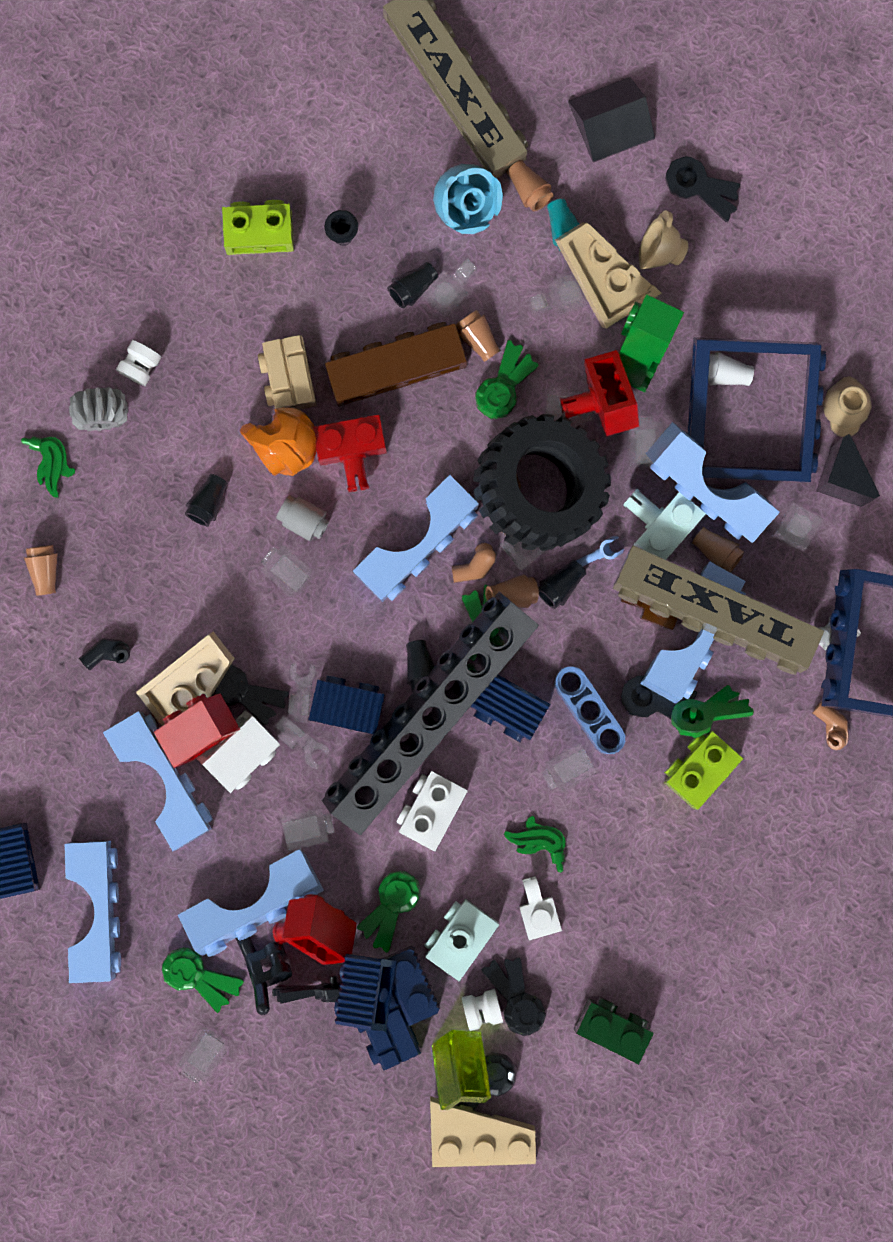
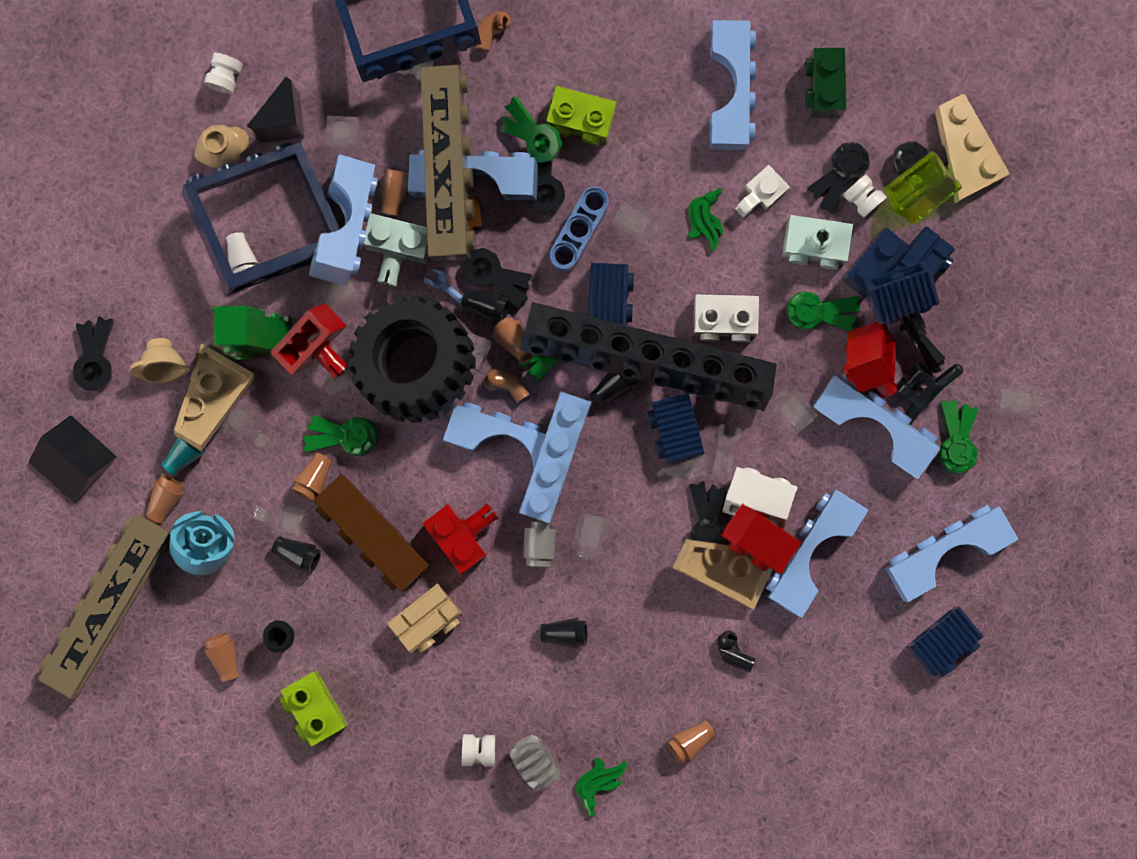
camera: 115 degrees left, 0 degrees up
orange helmet [240,407,317,476] -> none
none -> nougat cone [203,632,239,682]
none -> black piece [462,248,532,310]
none -> light blue arch [519,392,592,523]
none -> light blue arch [710,20,756,150]

